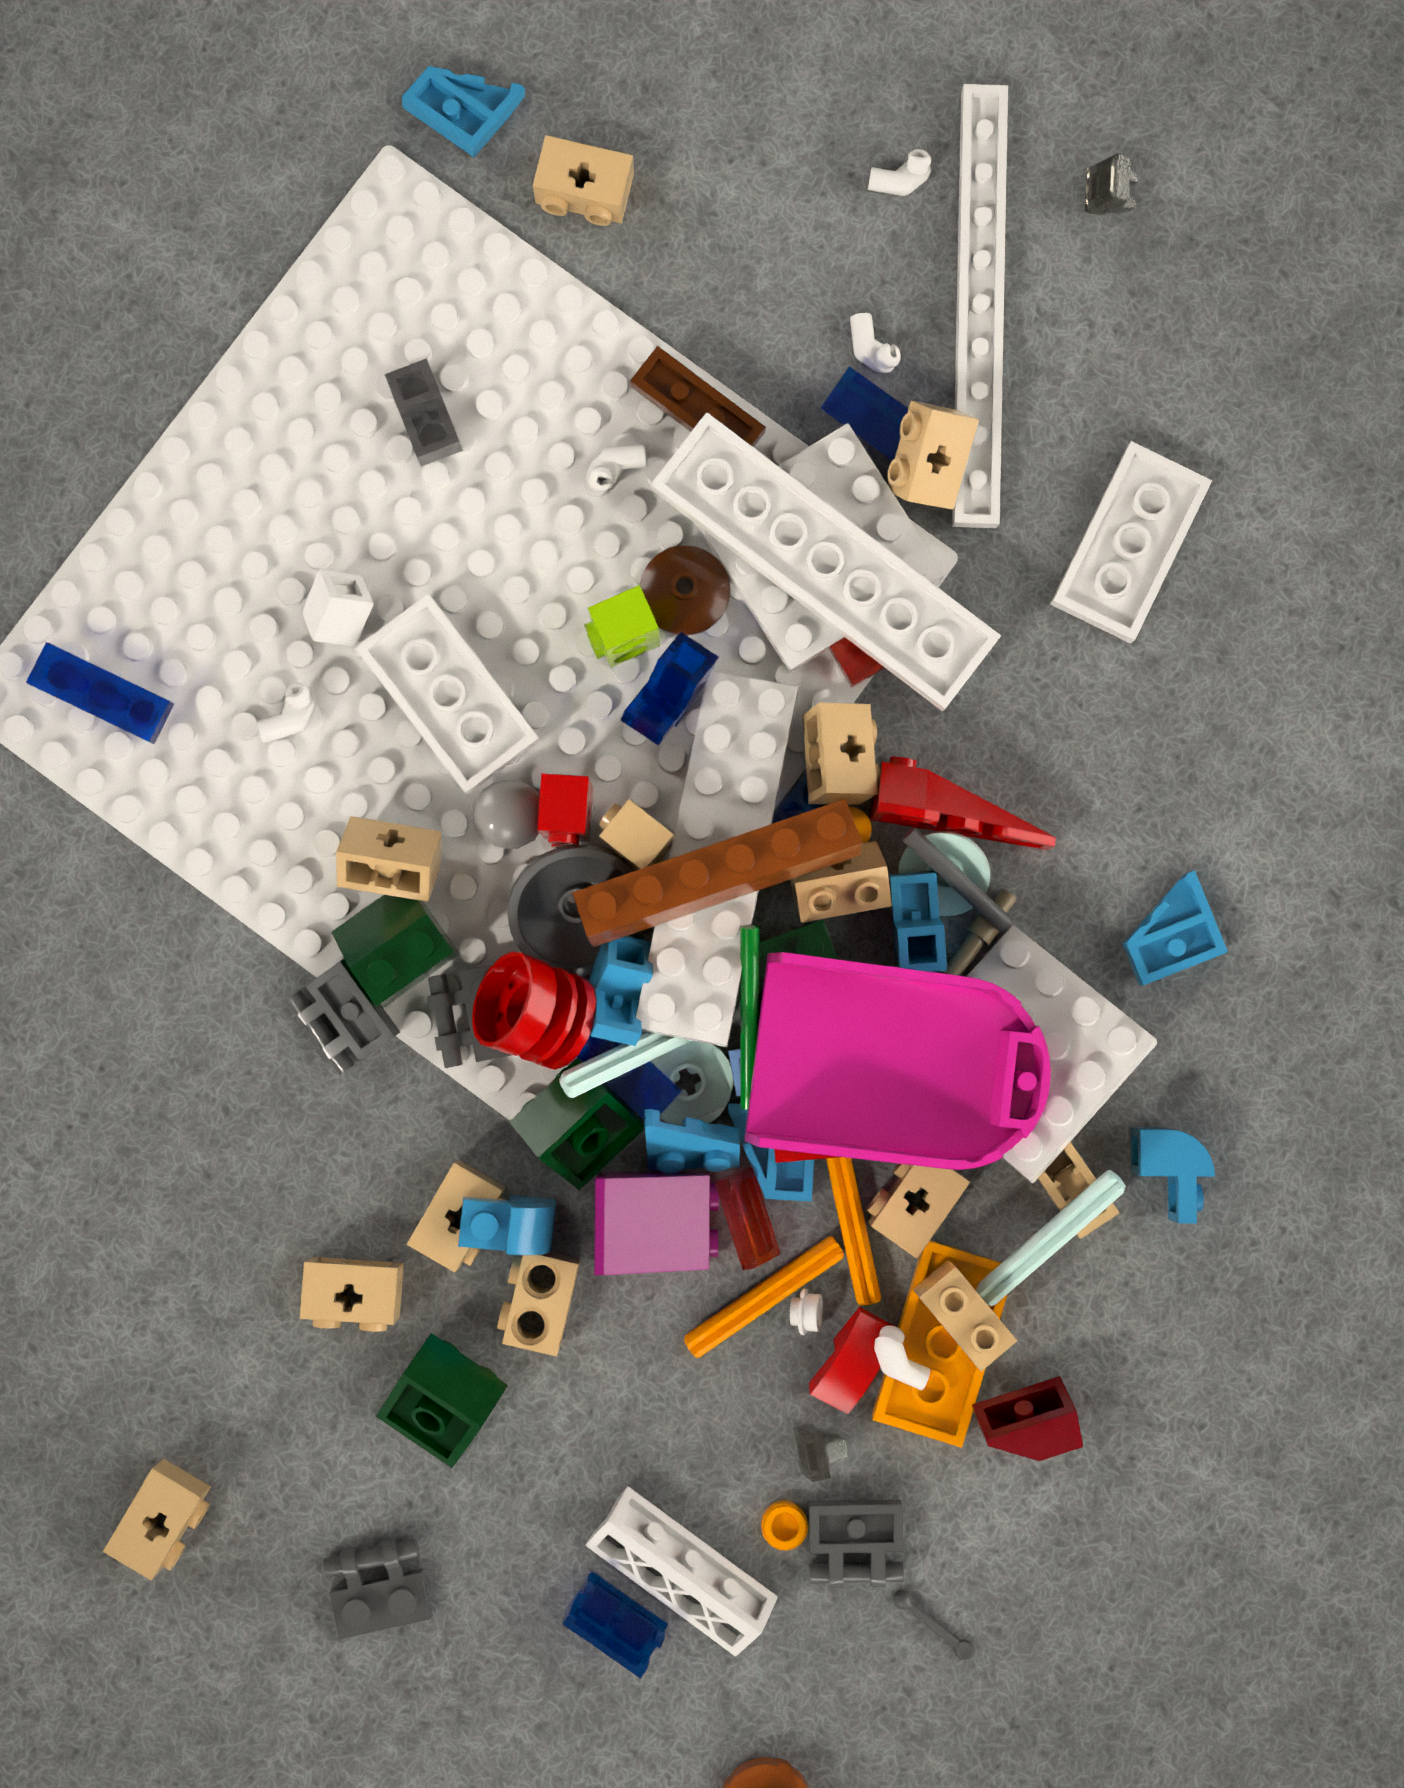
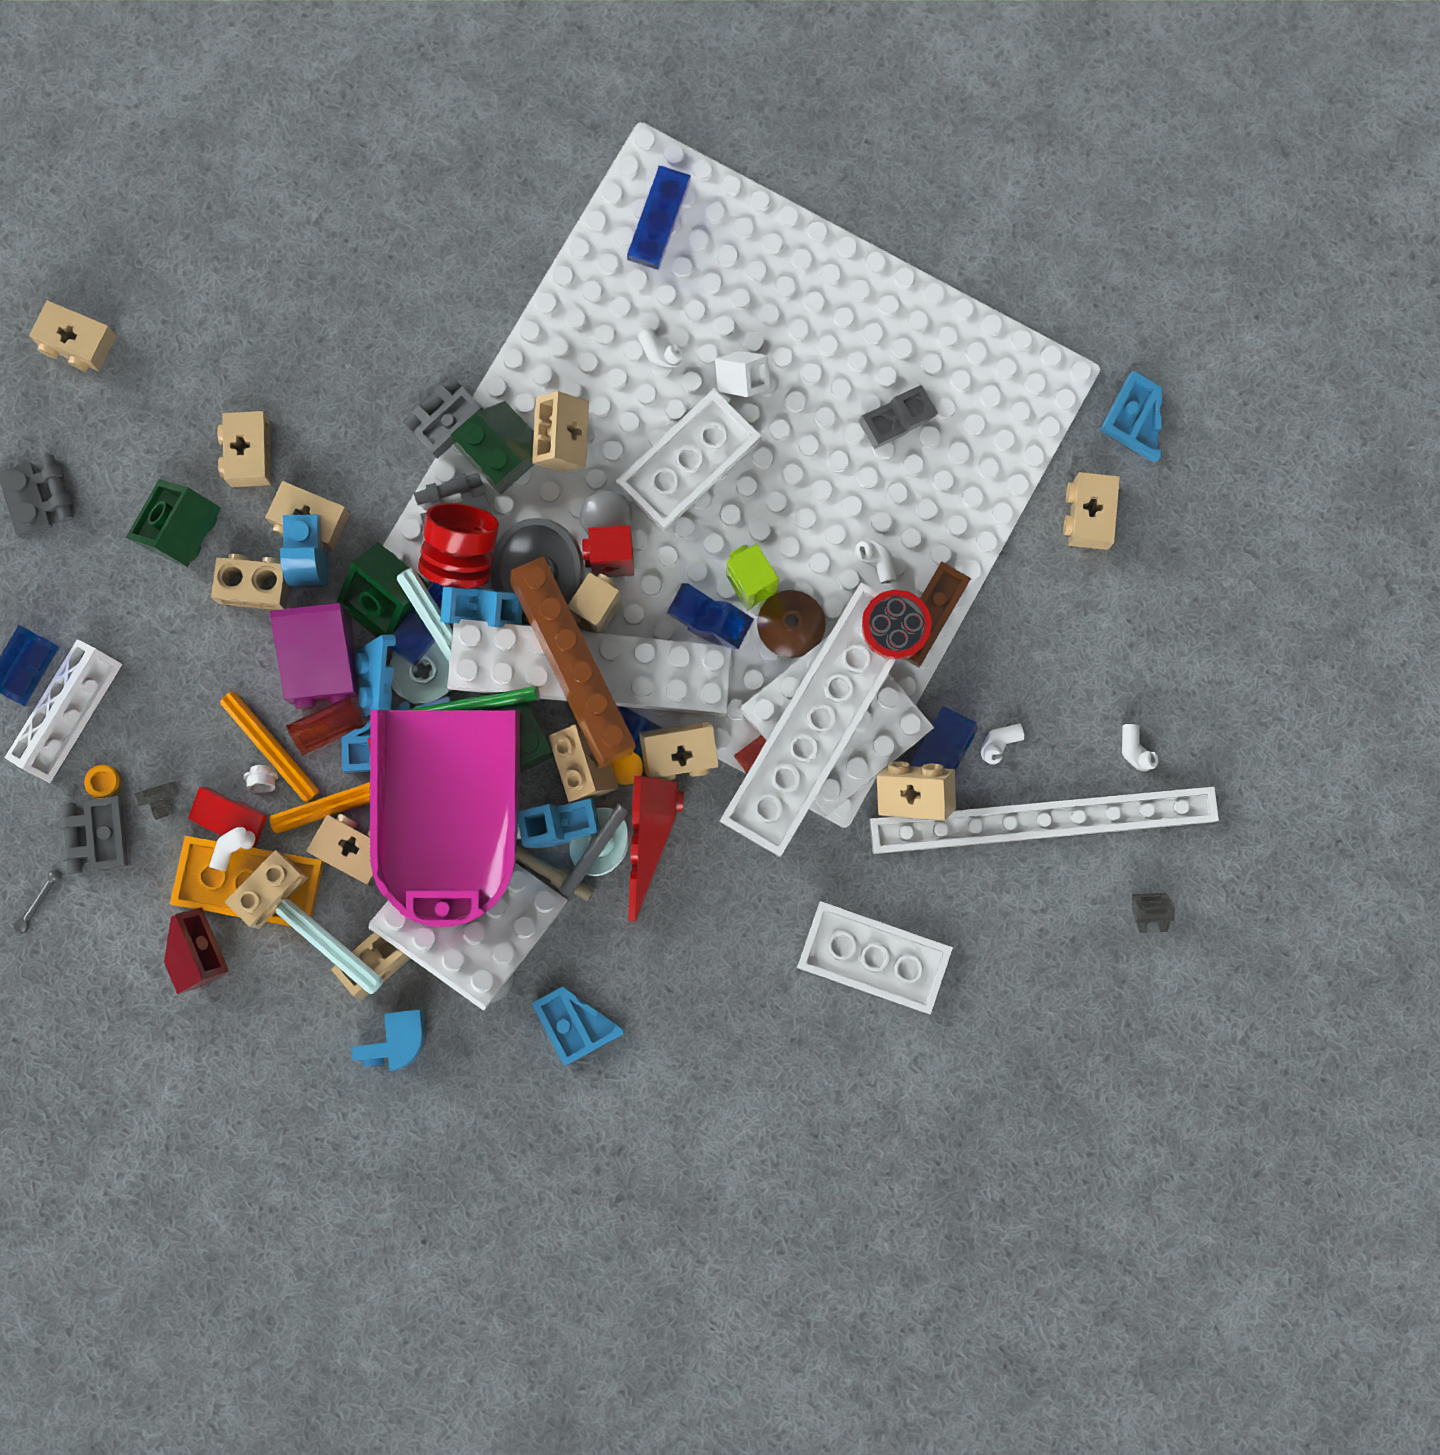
camera: 85 degrees right, 5 degrees down
none -> tile [861,589,932,660]

